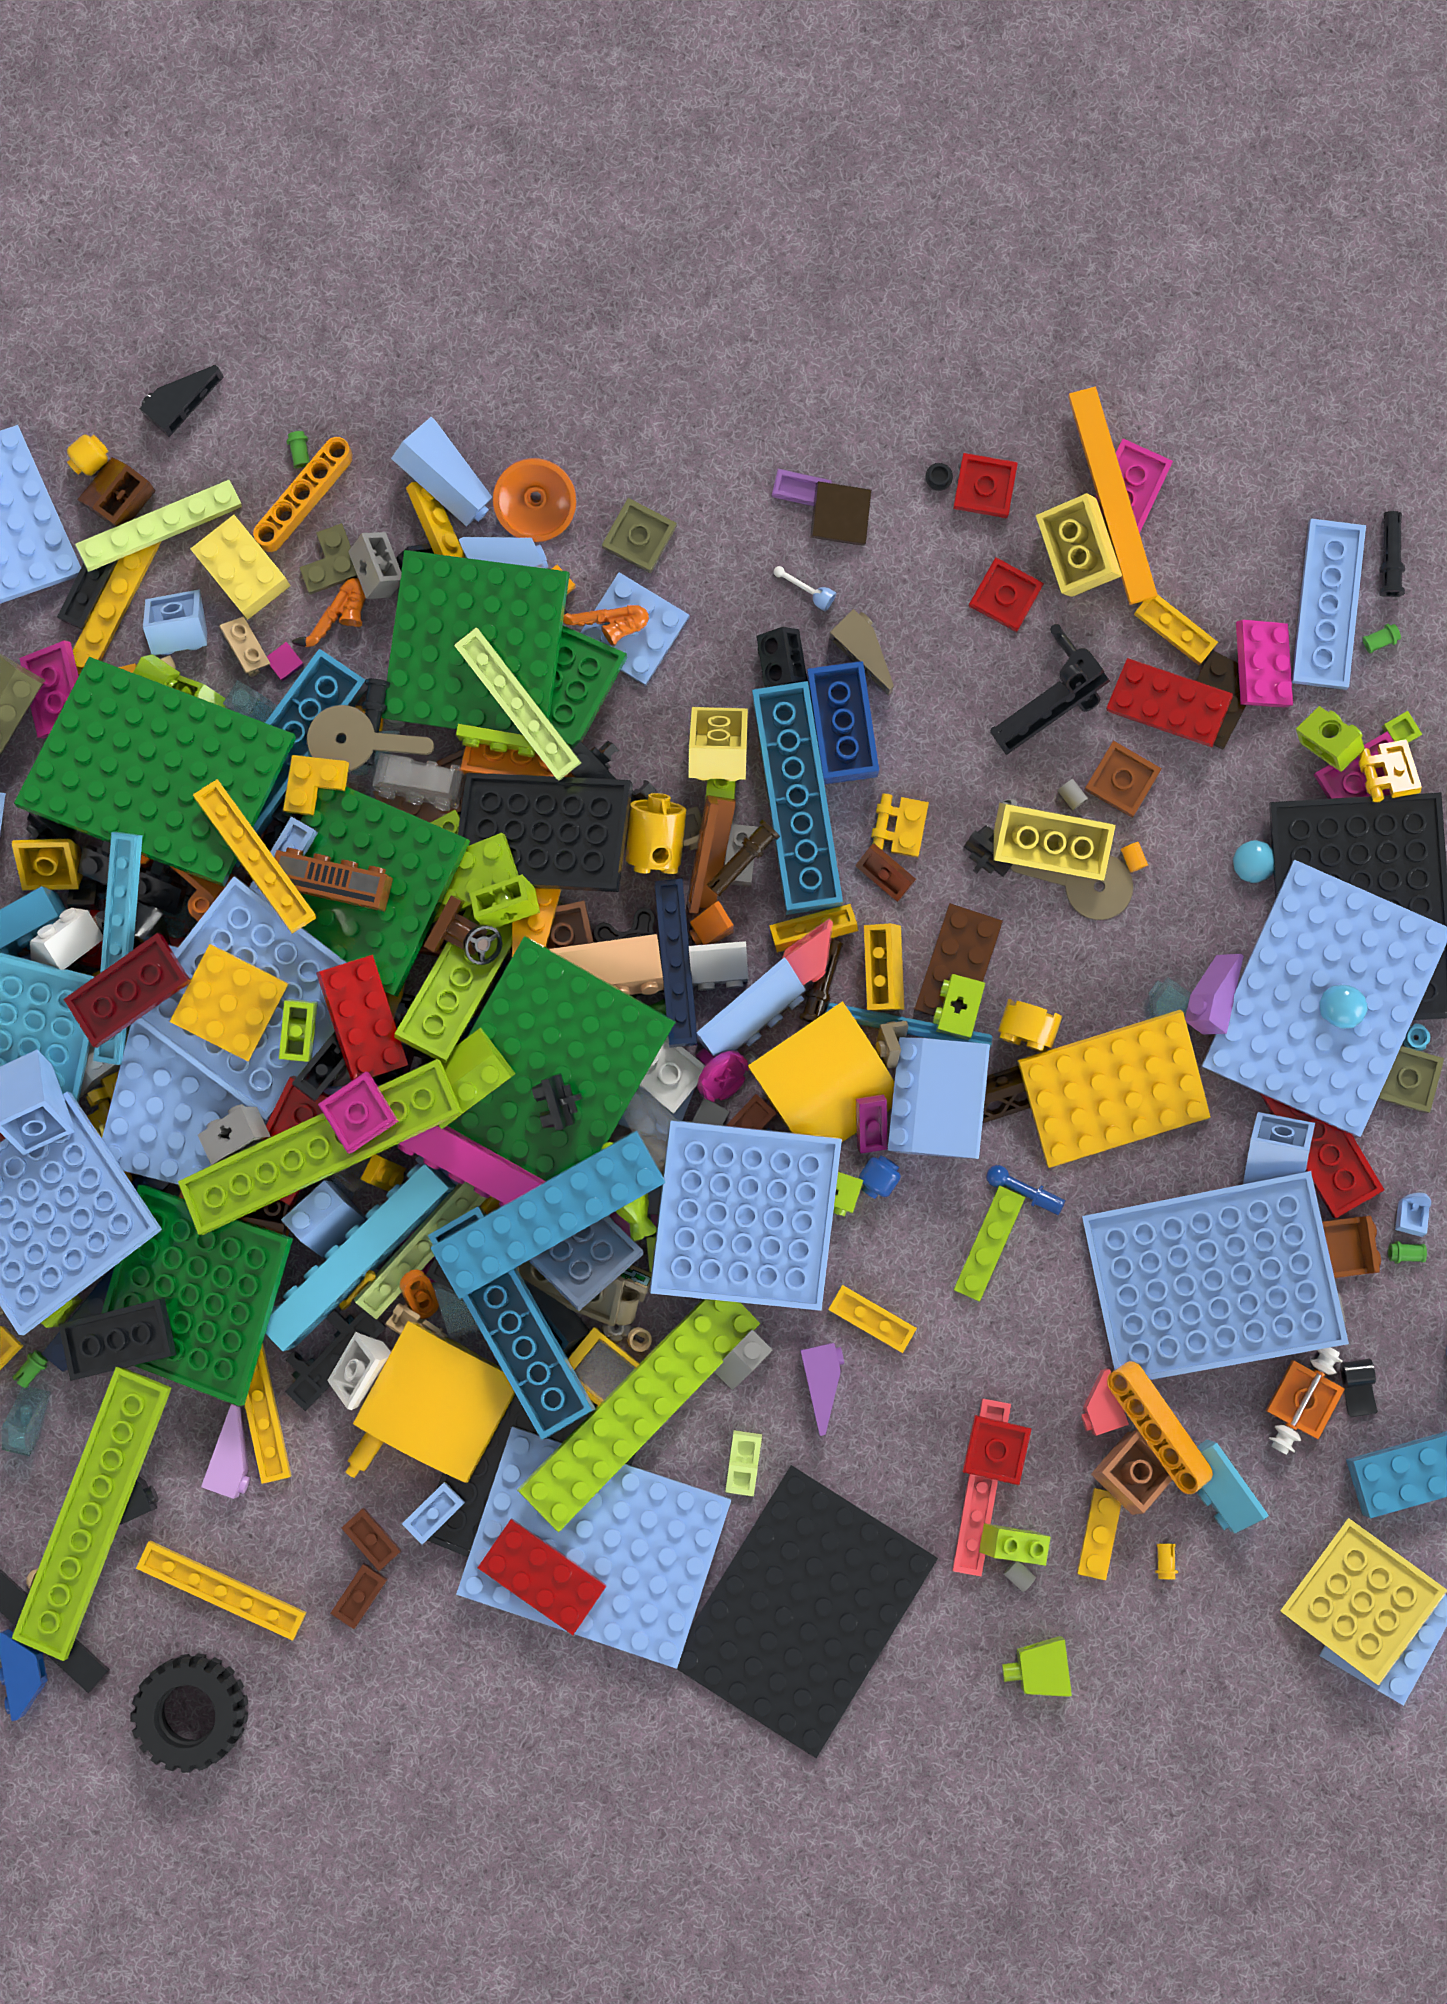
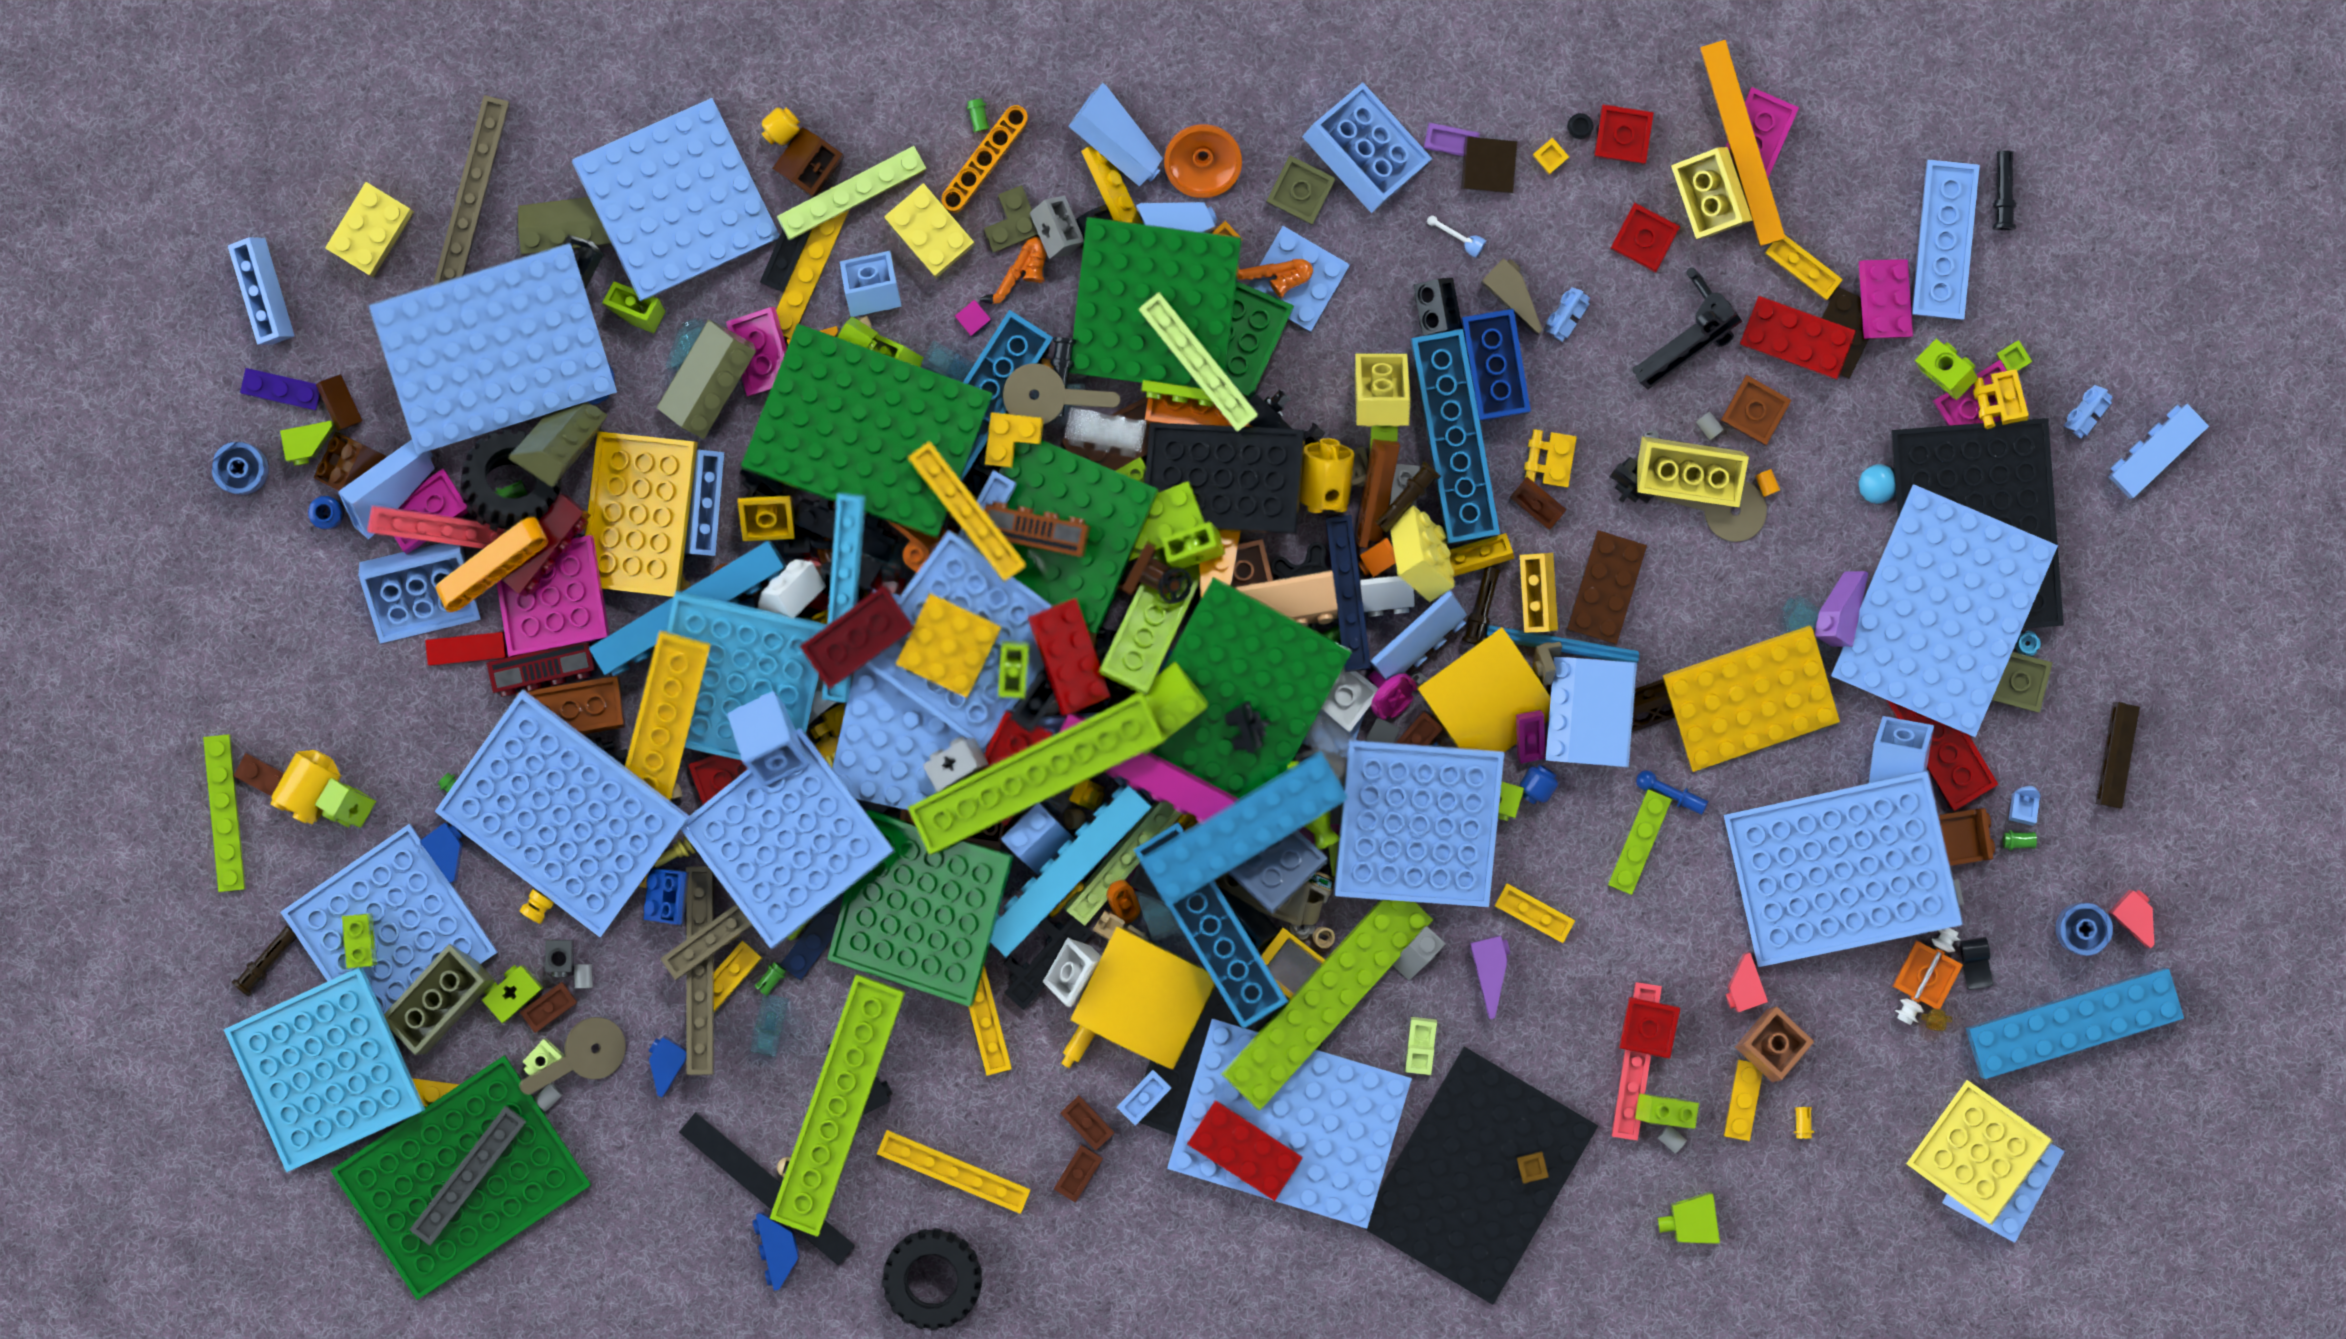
camera: 10 degrees left, 5 degrees up
black plate [59,1298,177,1381] -> none
black slope [139,365,224,437] -> none
lavender slope [201,1404,250,1499] -> none
tan hinge [219,616,270,677] -> none
dark pink tile [318,1072,399,1154] -> none
coral slope [782,918,833,985] -> none
lime brick [933,974,985,1040] -> none
yellow brick [998,999,1062,1053] -> none
light orange beam [1107,1361,1213,1495] -> none
medium azure slope [1197,1439,1269,1533] -> none
medium azure hair [1319,985,1368,1029] -> none
bright green pin [1362,624,1401,653] -> none
none -> tan hinge [1063,808,1086,830]
none -> light blue slope [1302,82,1432,213]
none -> light yellow brick [1390,505,1455,602]
none -> pearl gold plate [1516,1151,1548,1184]
none -> yellow plate [1532,137,1569,175]
none -> light blue hinge [1544,287,1590,342]
none -> clear yellow plate [1921,1009,1953,1031]

